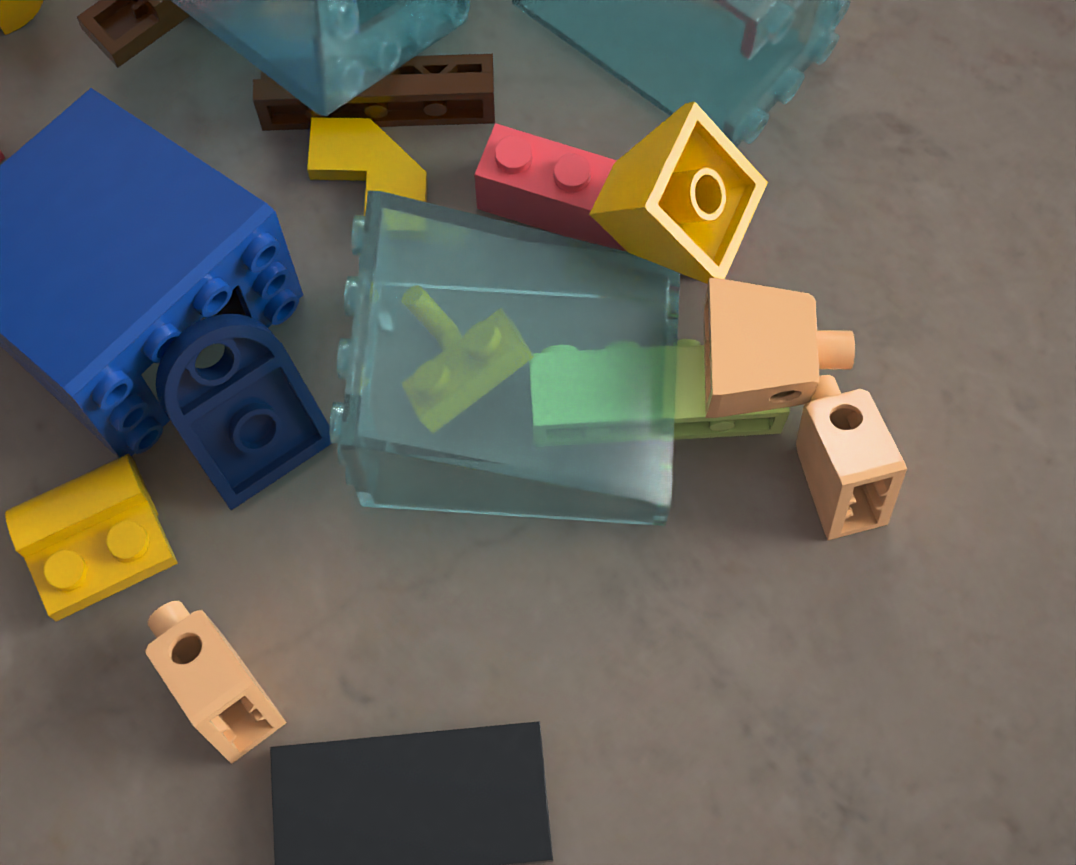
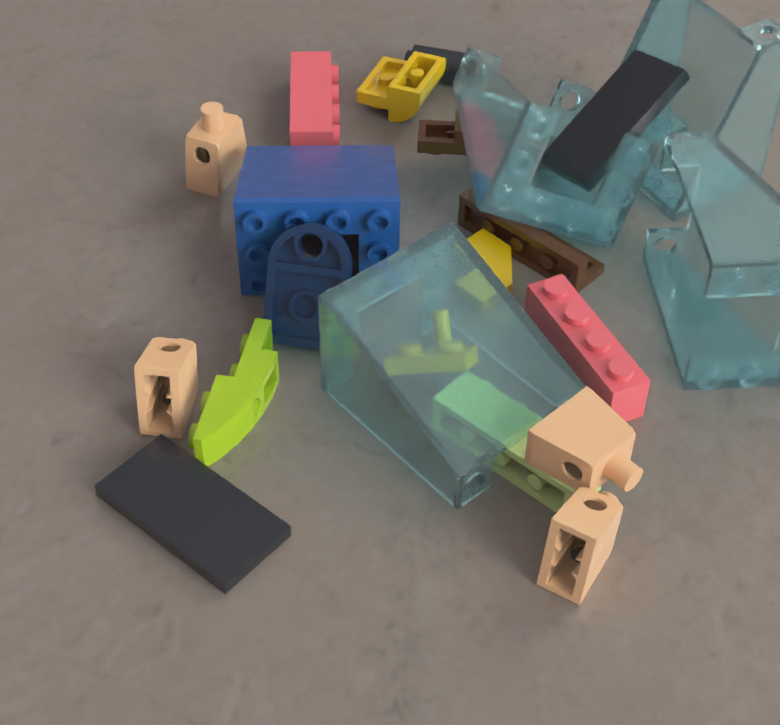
camera: 45 degrees right, 25 degrees down
yellow brick [5,454,178,622] -> none
yellow slope [589,102,768,284] -> none
none -> lime slope [188,318,280,467]

